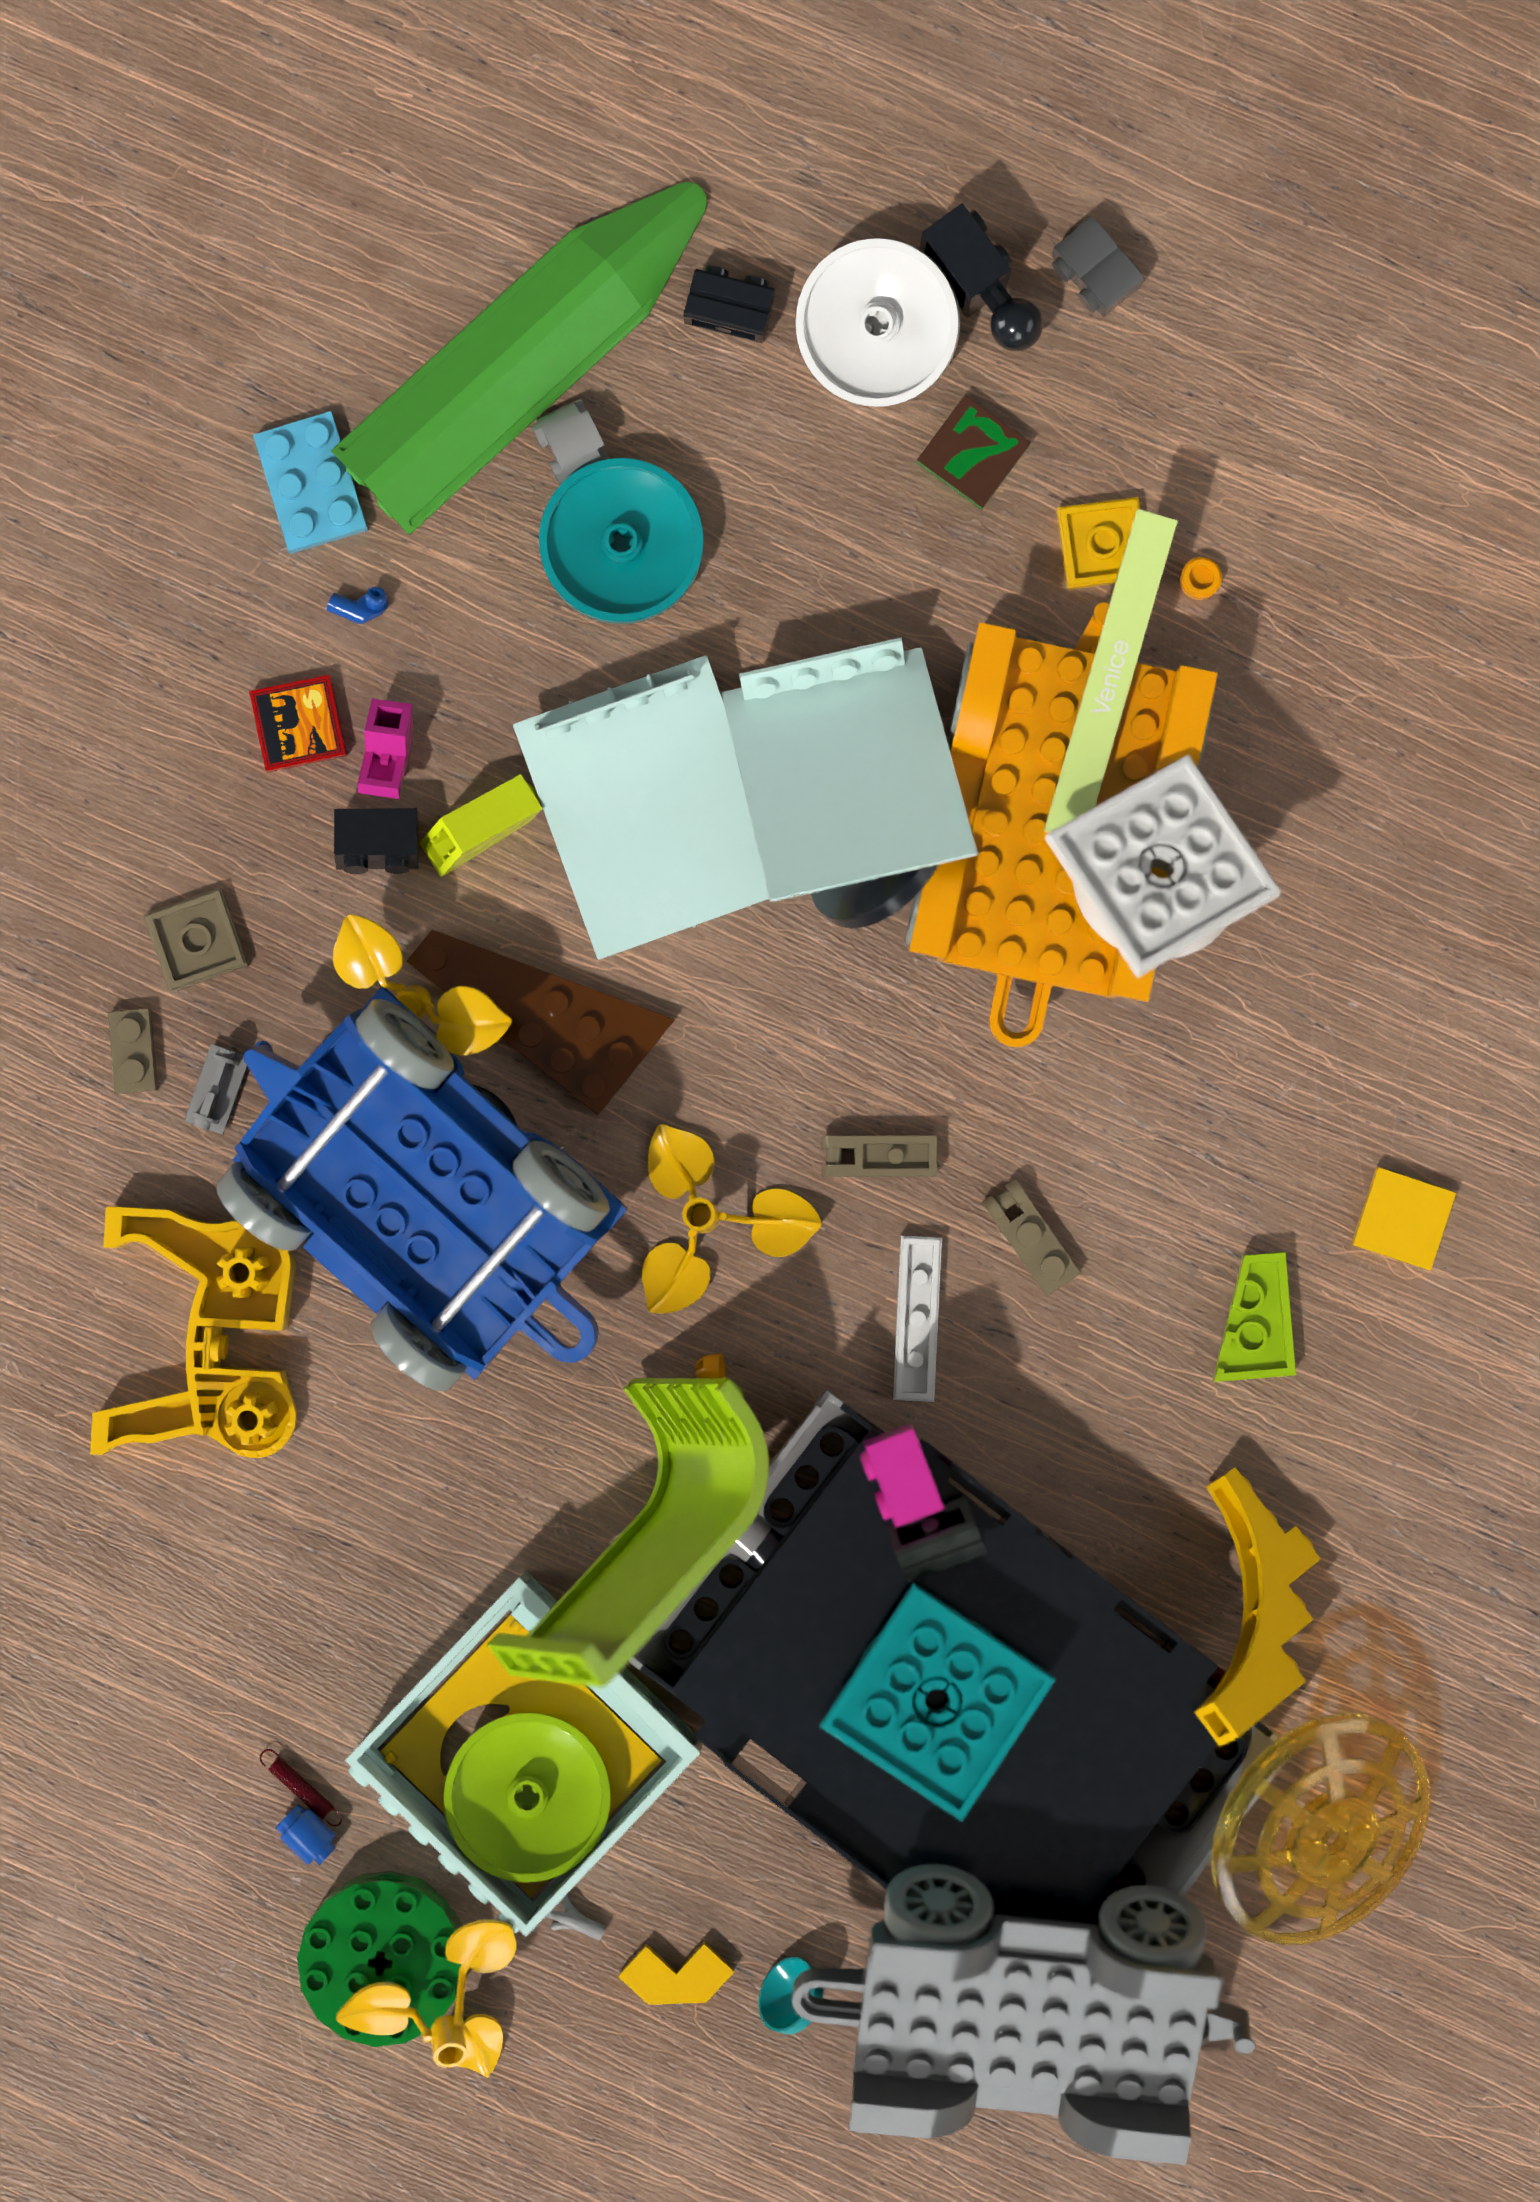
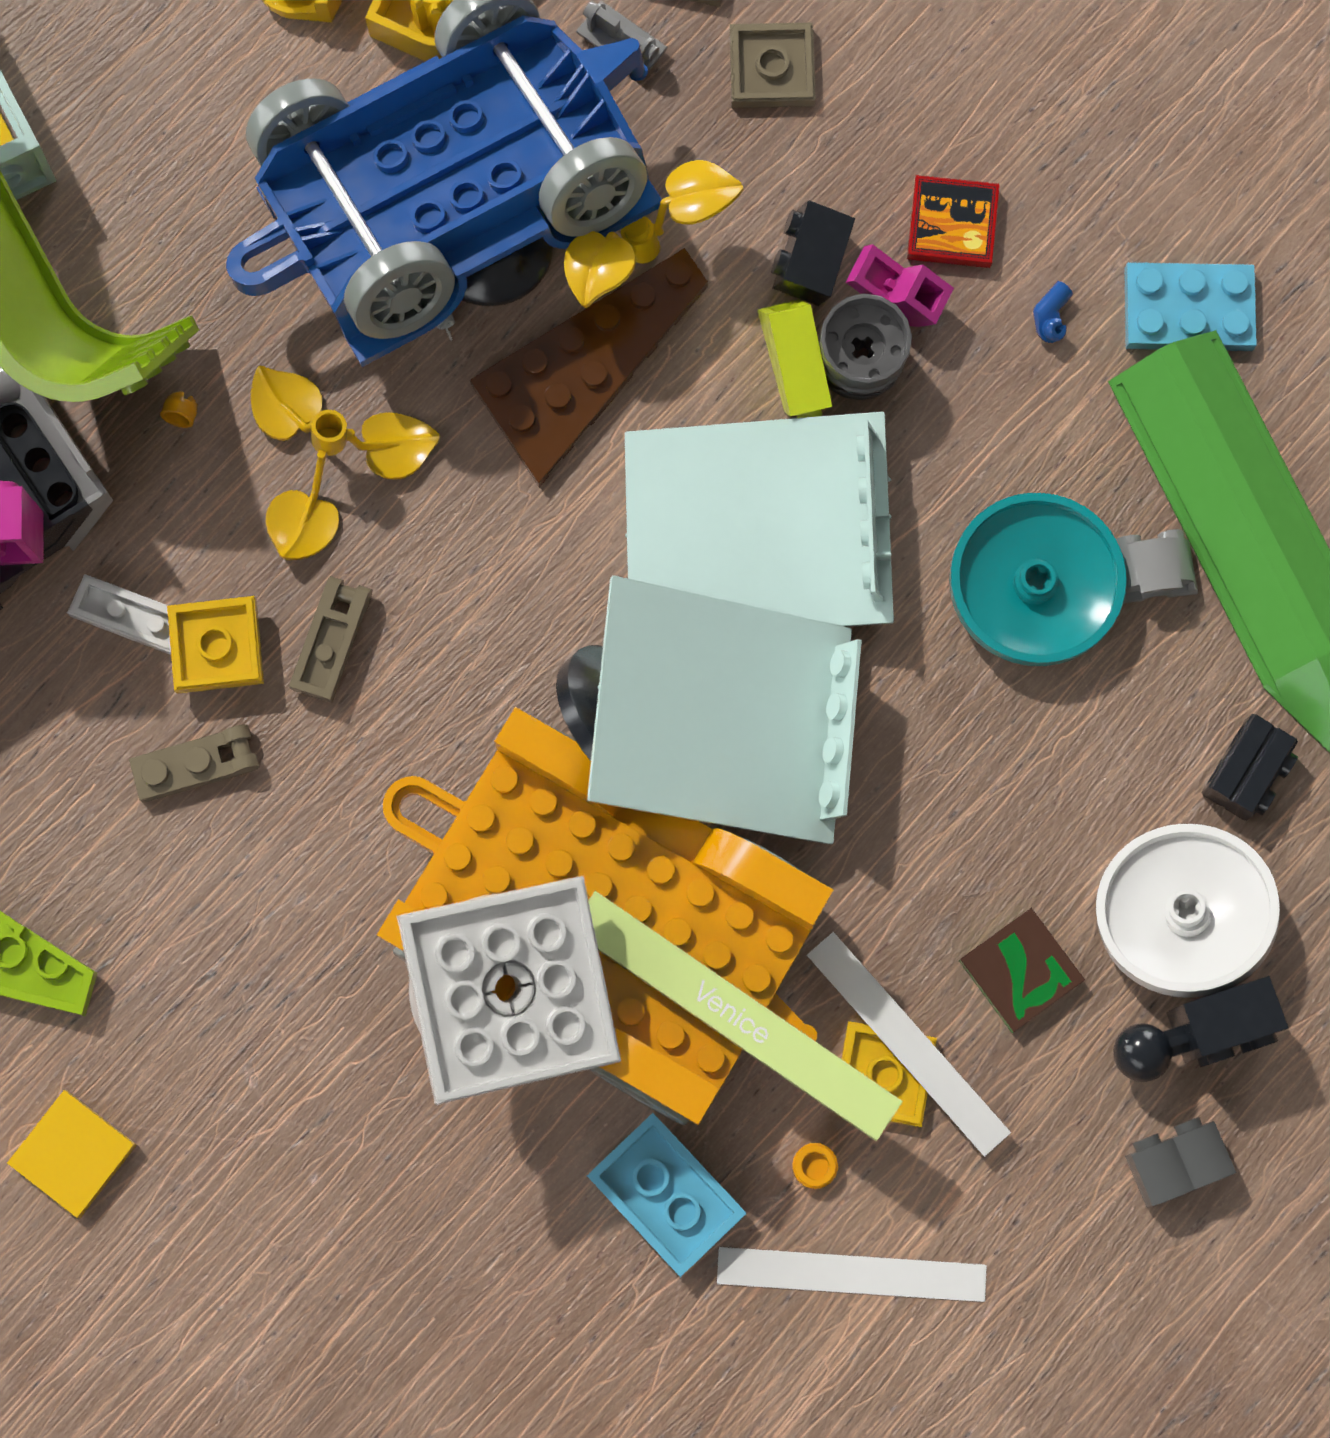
camera: 110 degrees right, 10 degrees down
none -> yellow tile [167,596,264,694]
none -> medium azure plate [587,1113,747,1277]
none -> white sticker [717,1247,986,1302]
none -> white sticker [807,932,1011,1157]
none -> flat silver wheel [818,293,912,400]

